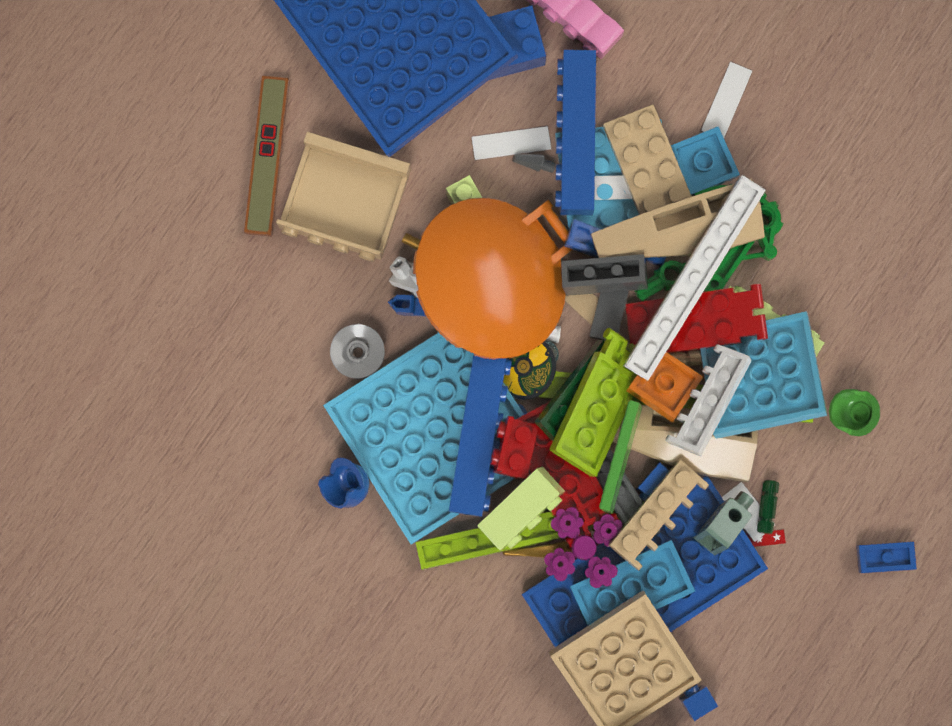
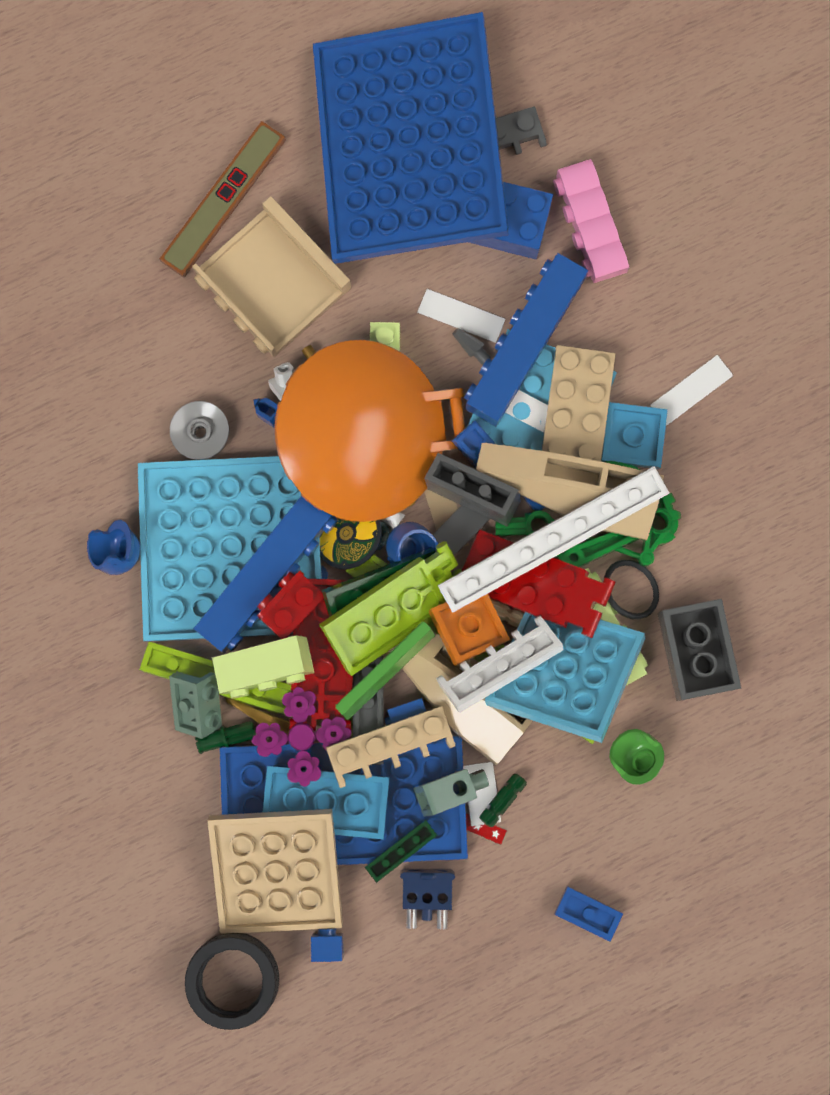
camera: 30 degrees right, 0 degrees up
none -> sand green bracket [169,671,222,739]
none -> dark green axle [195,721,256,754]
none -> dark green piece [365,819,437,883]
none -> blue helmet [386,522,438,563]
none -> dark blue piece [400,869,455,930]
none -> black tyre [604,560,659,620]
none -> dark grey brick [657,599,742,701]

